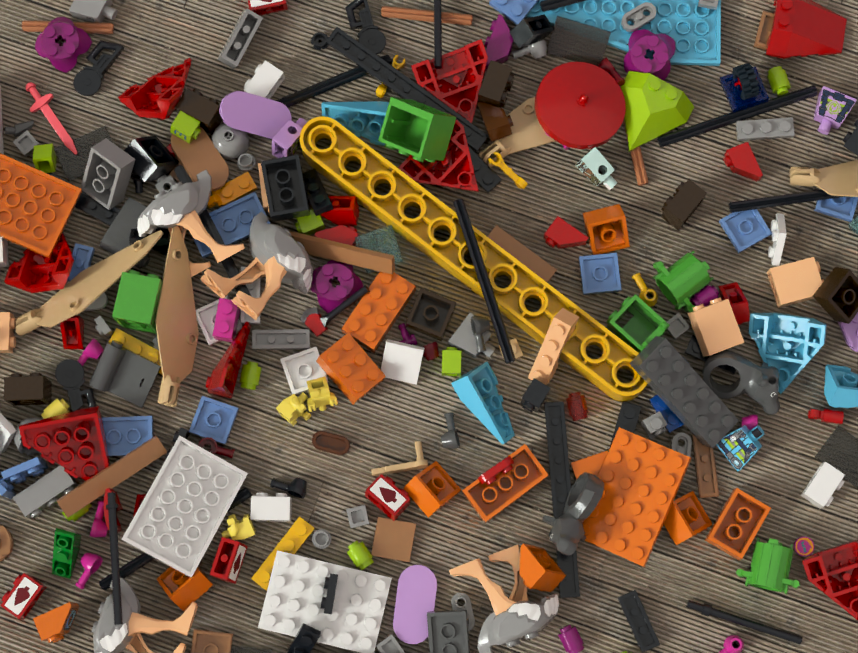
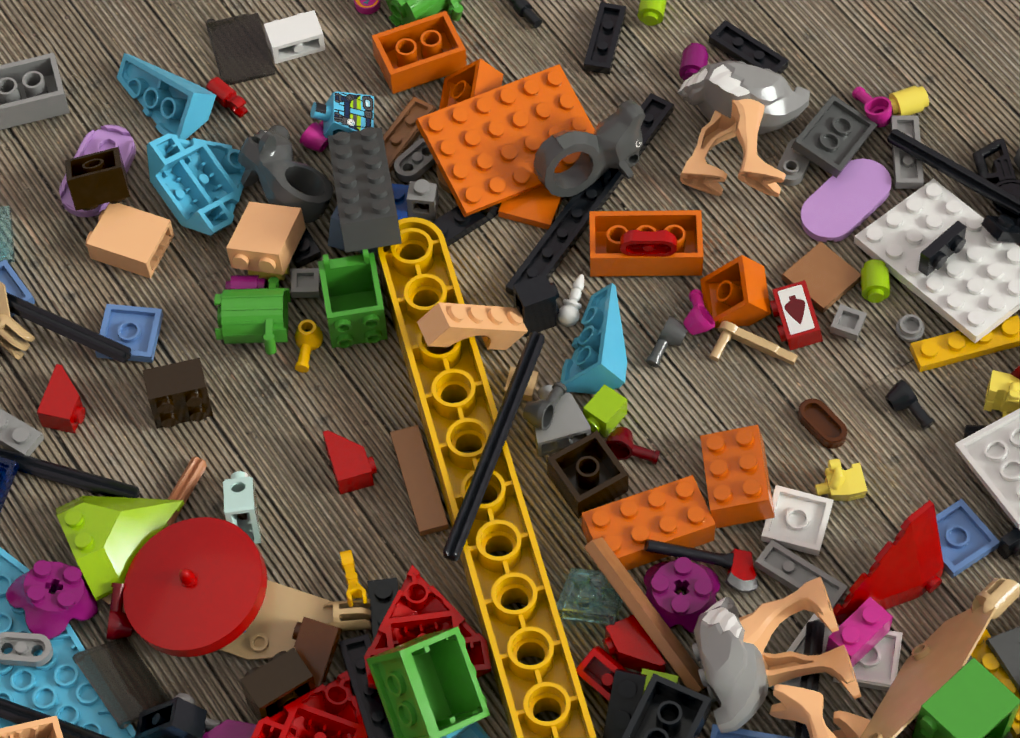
camera: 145 degrees left, 20 degrees down
dark red bar [198,437,234,459] -> none
lime brick [240,361,262,390] -> none
white brick [250,493,292,522] -> none
light yellow piece [306,377,338,412] -> none
white tile [381,339,425,385] -> none
magenta piece [393,323,418,345] -> none
orange slope [519,543,566,592] -> none
clear red brick [566,392,589,421] -> none
medium blue plate [579,253,622,295] -> none
orange slope [583,204,630,255] -> none
red slope [718,282,750,324] -> none
white plate [768,213,787,266] -> none
none -> white bar [557,274,584,327]
none -> dark pink bar [683,289,715,335]

